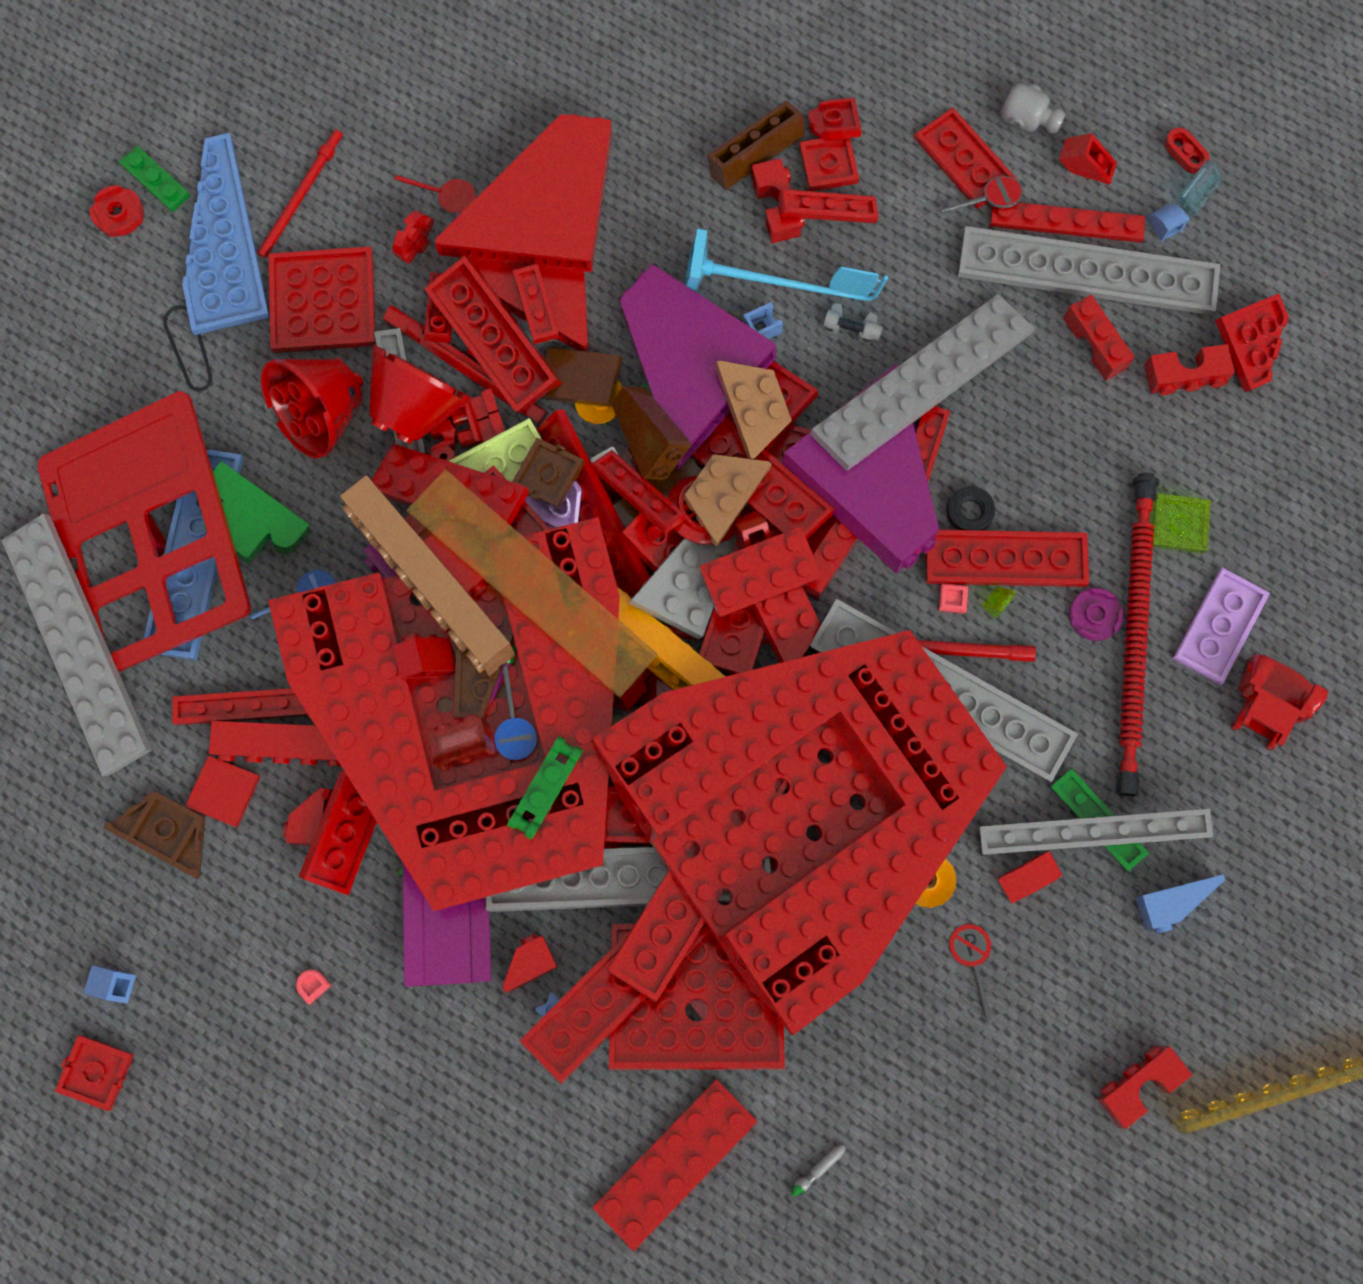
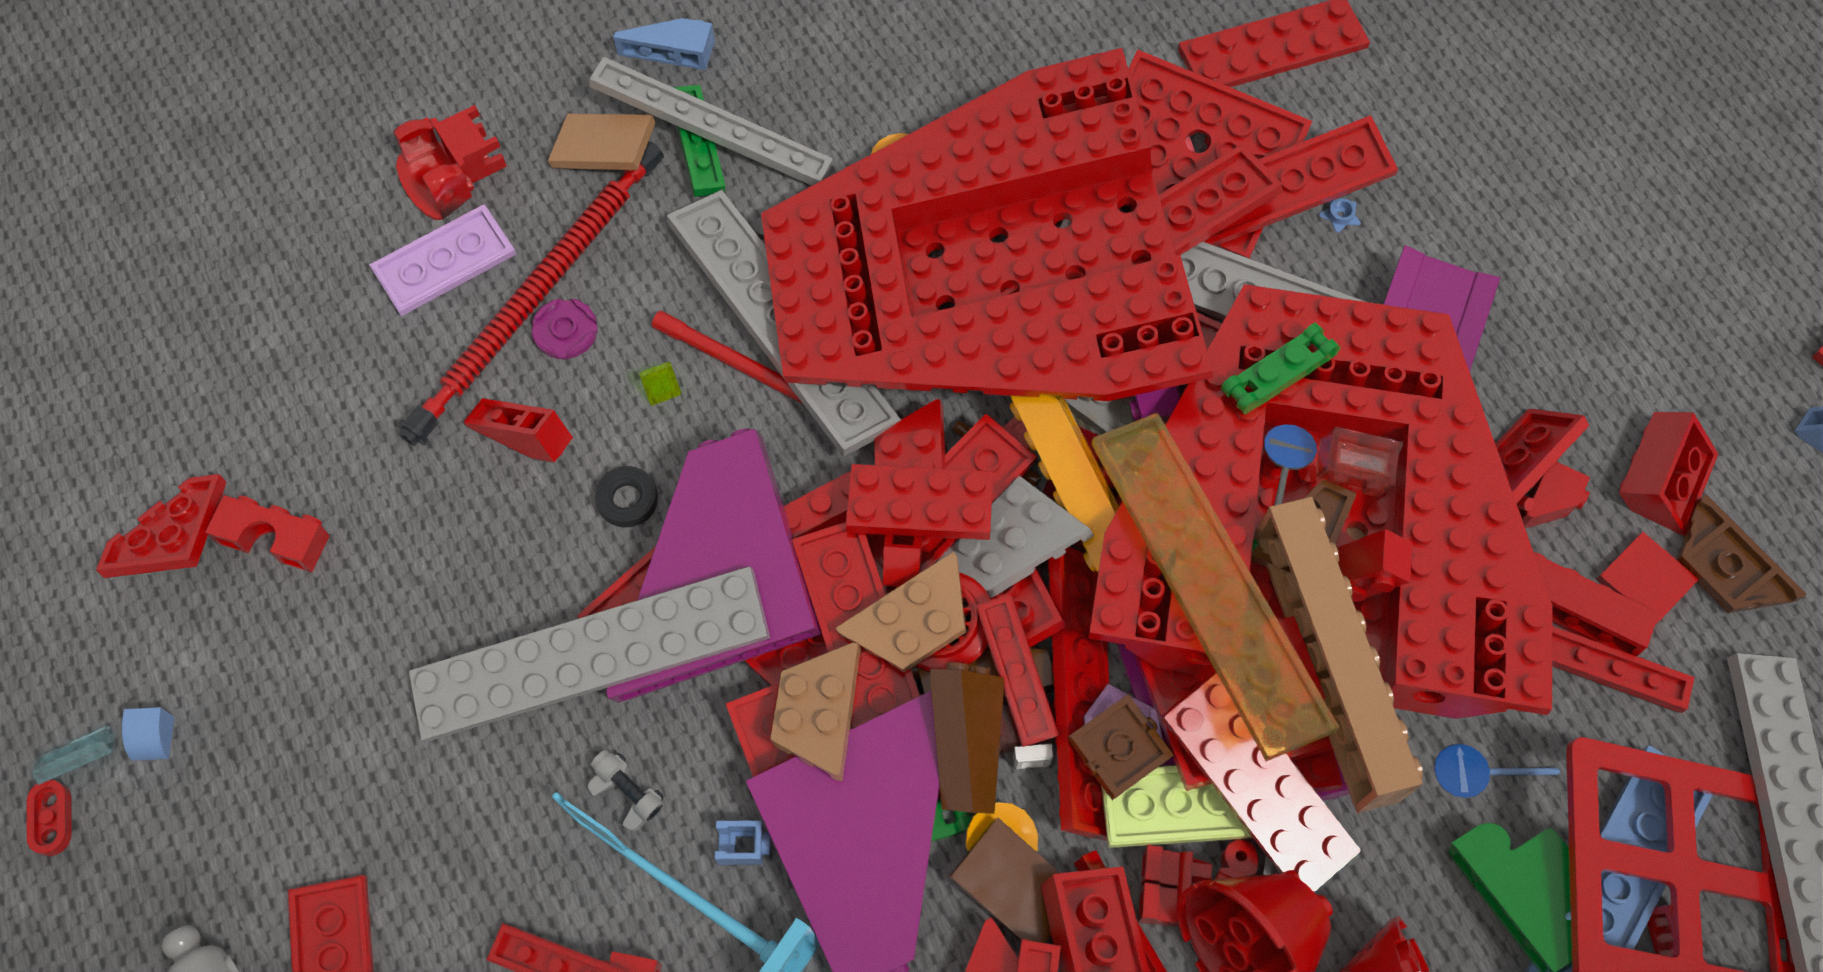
camera: 155 degrees left, 10 degrees down
coral tile [296,970,332,1005] -> none
red slope [502,933,558,993] -> none
red plate [925,530,1089,587] -> none
coral tile [938,583,968,614] -> none
piece [939,176,1023,214] -> none
piece [949,924,991,1020] -> none
light grey plate [958,226,1220,316] -> none
red plate [990,202,1145,243] -> none
red slope [998,850,1063,904] -> none
red slope [1059,133,1117,184] -> none
red arch [1063,294,1135,381] -> none
clear neon green plate [1152,493,1211,554] -> none
none -> red slope [463,398,573,463]
none -> medium nougat tile [548,114,656,170]
none -> red slope [1619,412,1718,536]

